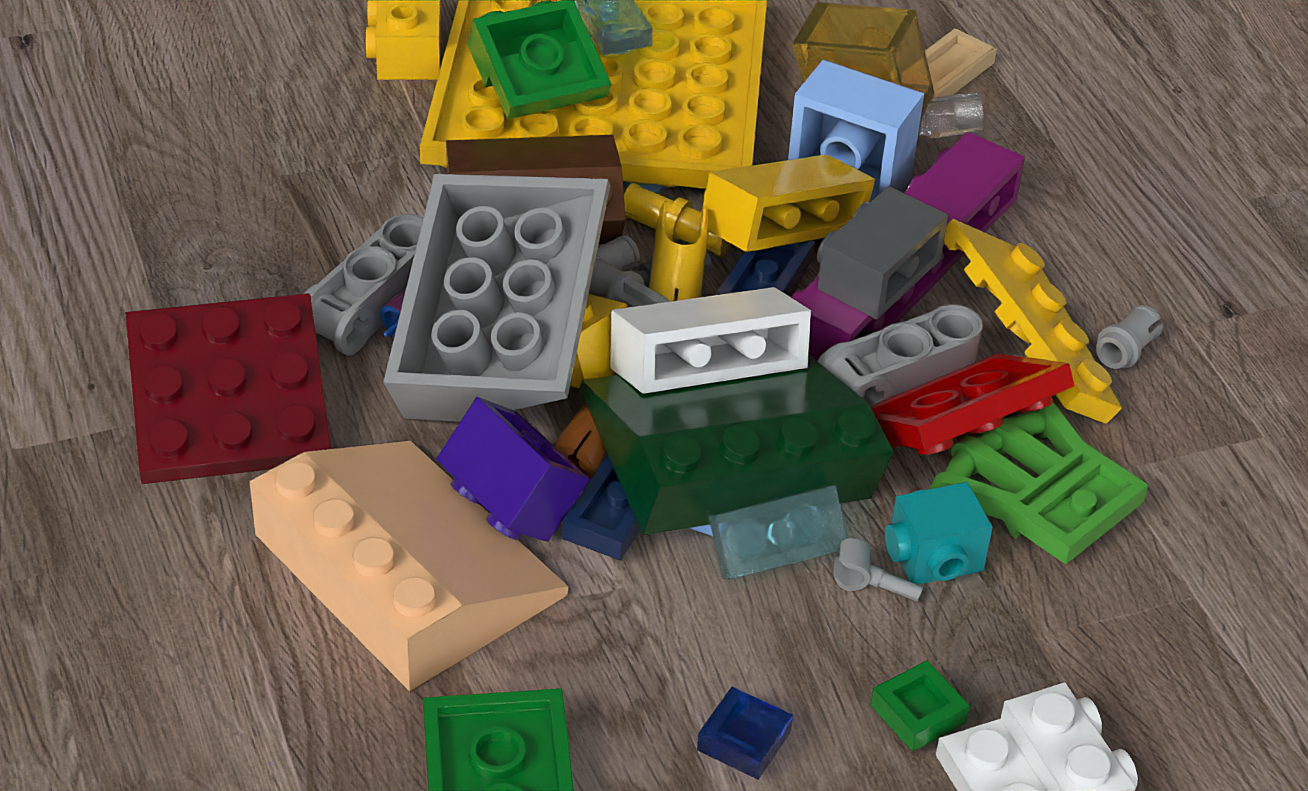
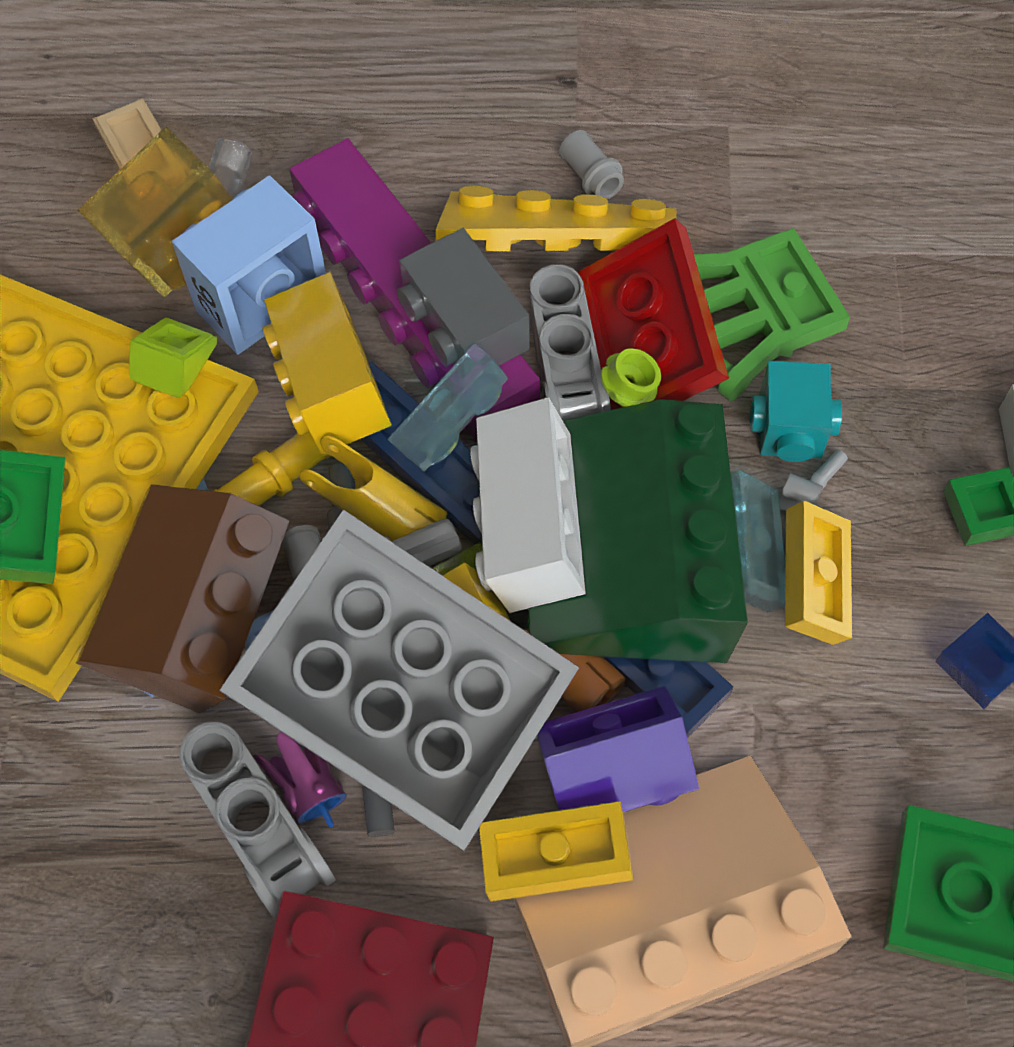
camera: 65 degrees left, 20 degrees up
none -> lime slope [129,317,217,398]
none -> clear light blue plate [388,343,508,472]
none -> yellow plate [479,801,633,902]
none -> lime plate [600,348,661,407]
none -> yellow plate [785,501,852,645]

